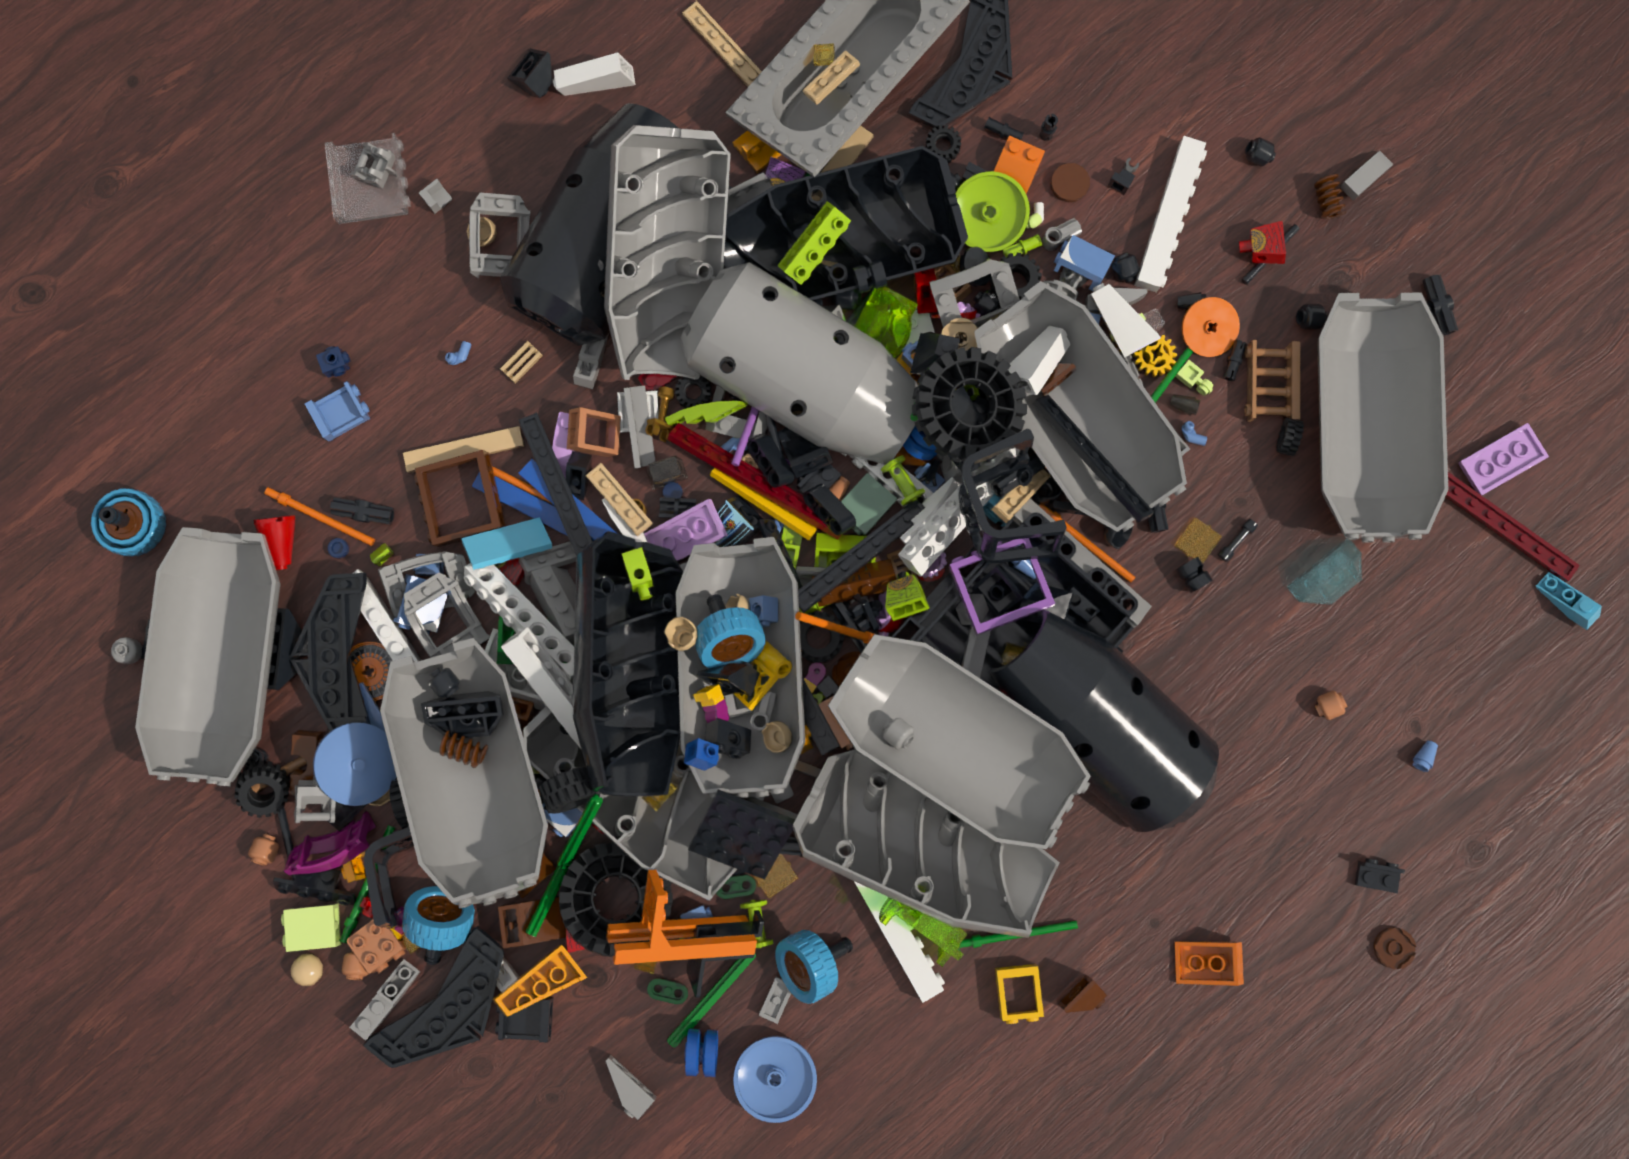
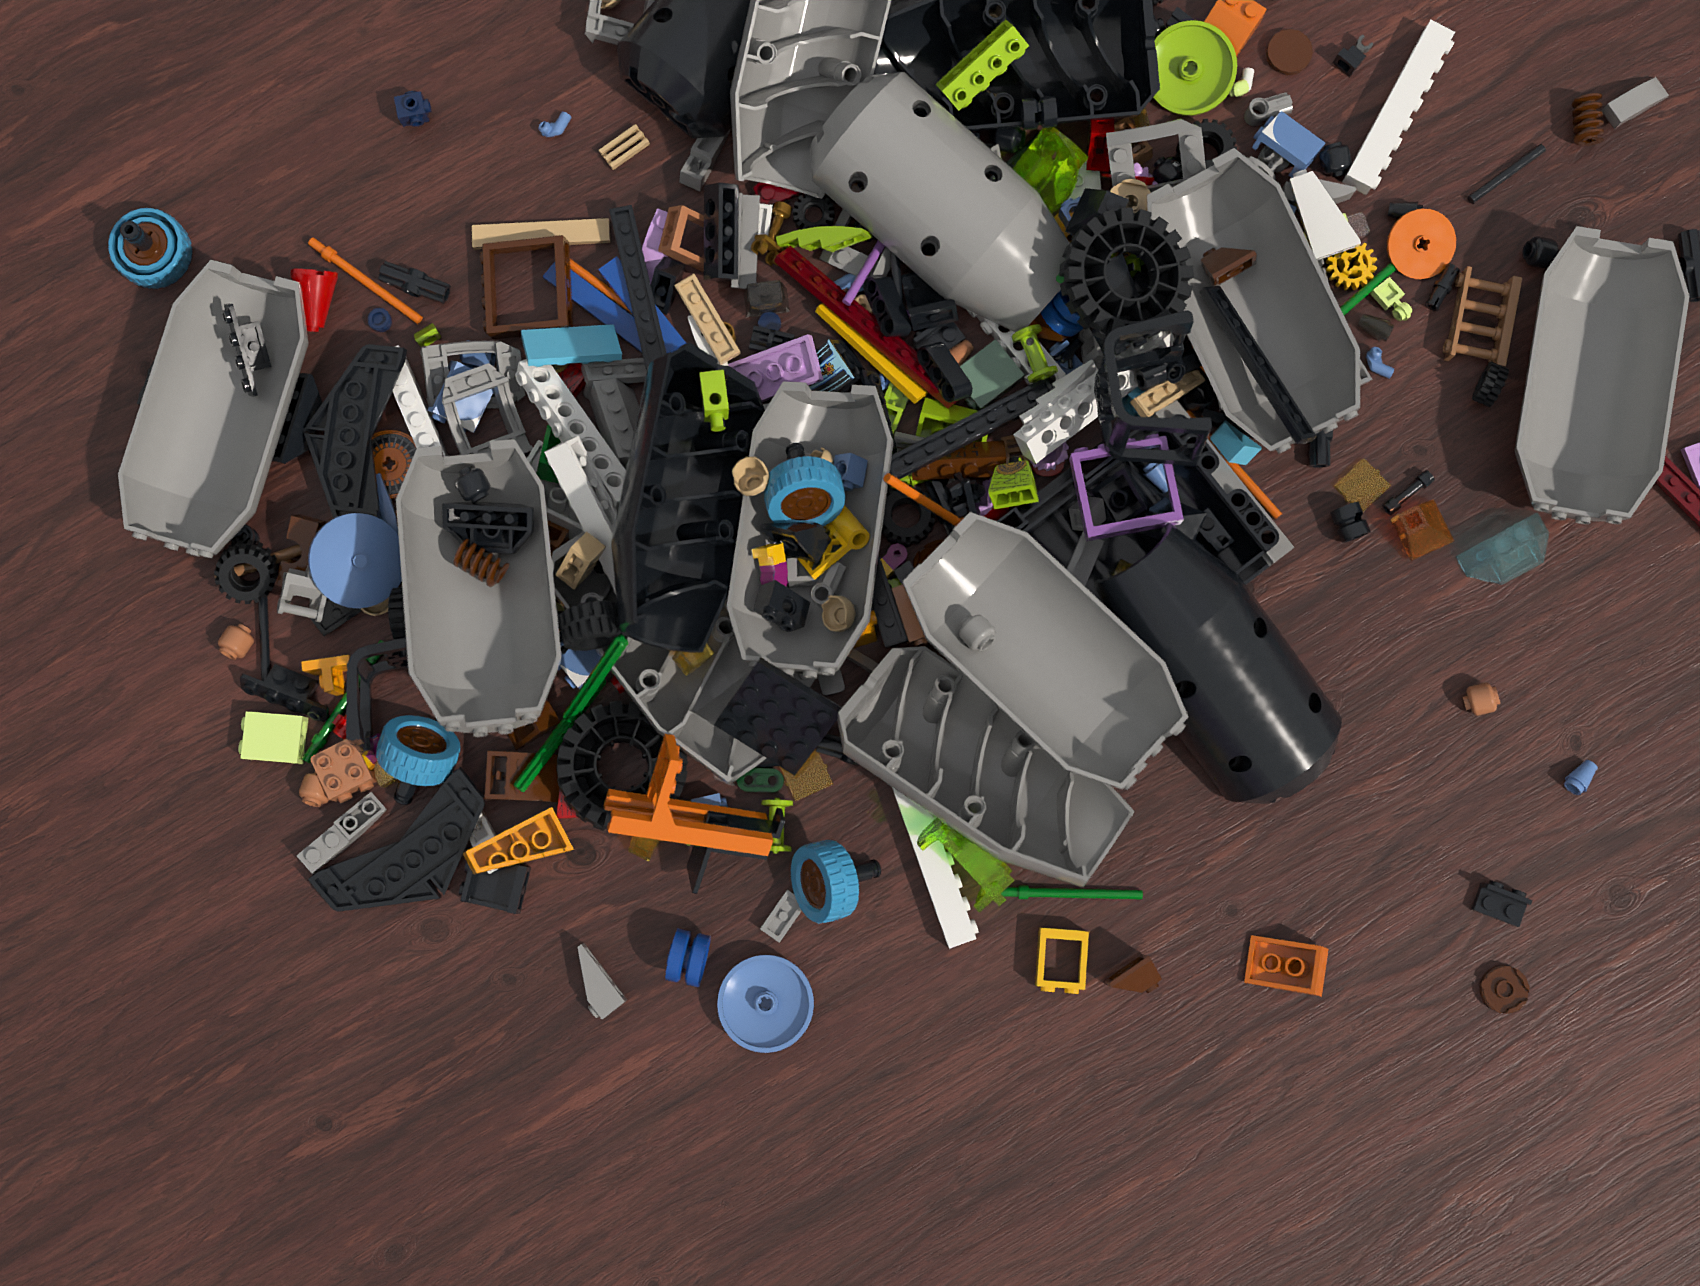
camera: 15 degrees right, 0 degrees up
light grey head [111,637,142,664] -> none
magenta wedge [284,811,376,875] -> none
tan hair [290,954,323,986] -> none
medium blue panel [305,381,371,441] -> none
dark green plate [647,978,689,1004] -> none
green axle [667,954,756,1048] -> none
blue brick [684,738,719,771] -> none
black tile [960,247,991,287] -> none
lime axle [1003,234,1042,258] -> none
white slope [1008,326,1070,395] -> none
black hair [1103,526,1133,549] -> none
red torso [1239,221,1286,264] -> none
black head [1245,137,1276,167] -> none
none -> bracket [222,303,272,397]
none -> tan brick [556,532,606,590]
none -> black brick [704,183,739,281]
none -> medium azure slope [1210,420,1261,465]
none -> clear orange slope [1391,499,1454,561]

